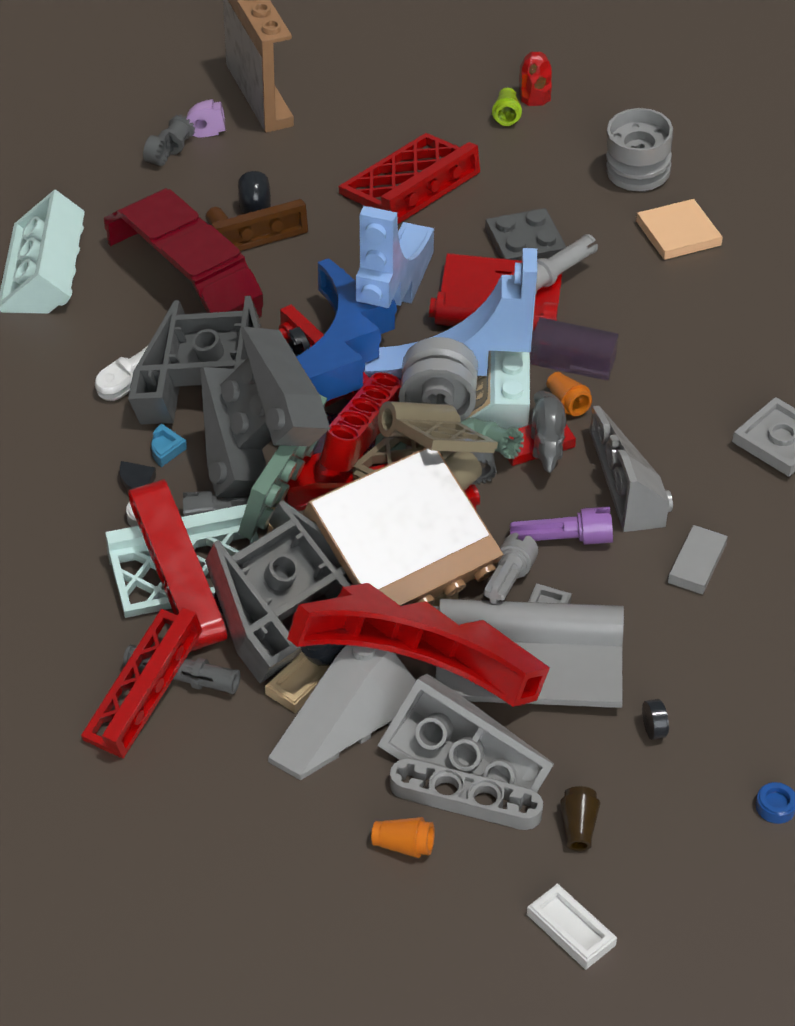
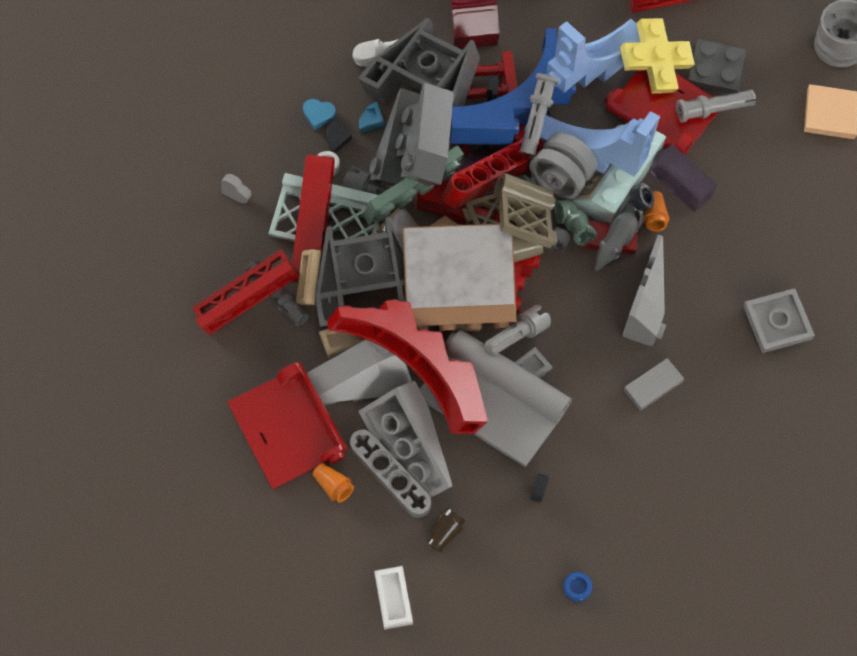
camera: 30 degrees right, 20 degrees up
medium lavender piece [510,506,613,545] -> none
none -> light grey tile [221,174,252,204]
none -> red door [227,362,348,490]
none -> tan tile [296,249,321,305]
none -> dark azure tile [303,99,336,131]
none -> light grey pin [520,73,559,155]
none -> light yellow plate [620,18,695,93]
none -> black tile [630,183,654,211]

